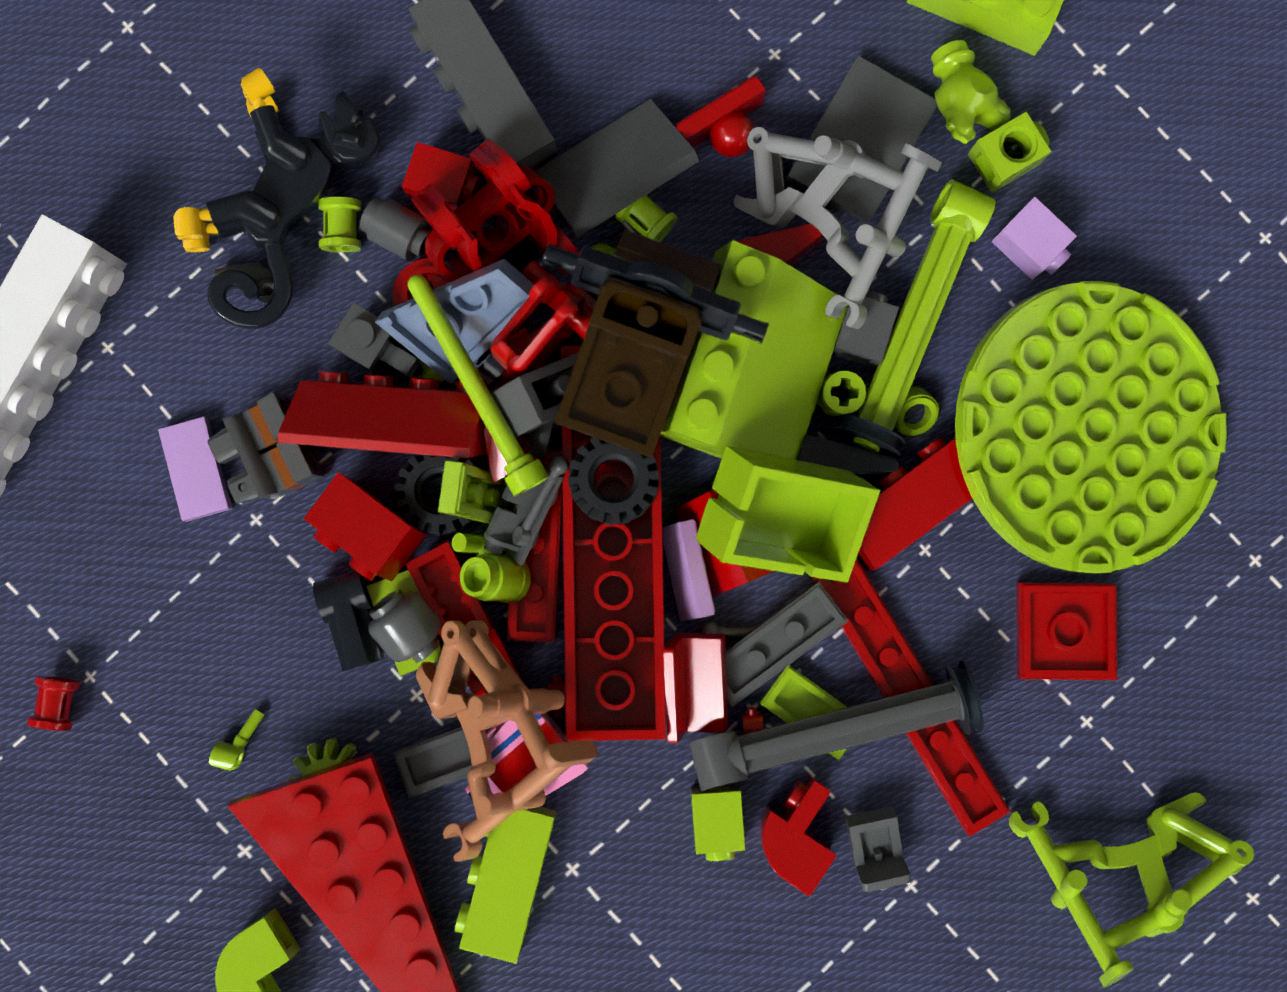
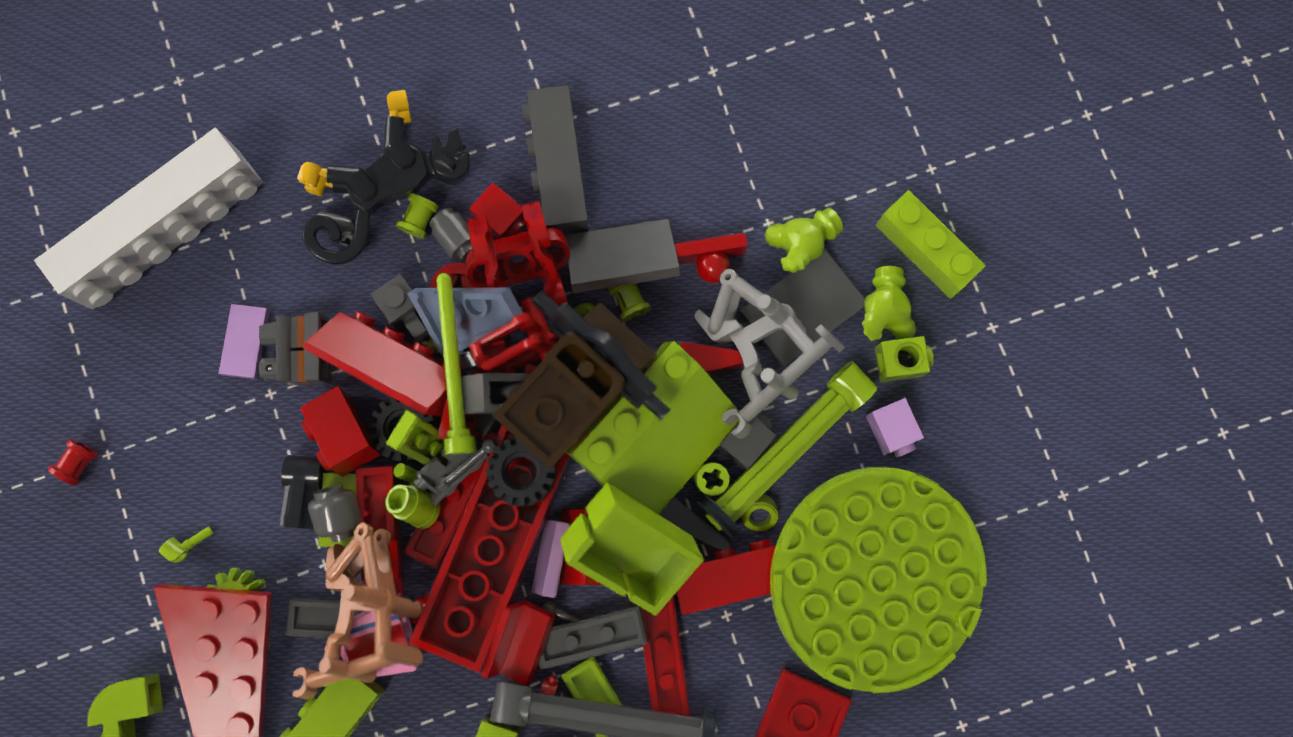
camera: 20 degrees right, 5 degrees down
none -> lime animal [765,208,843,273]

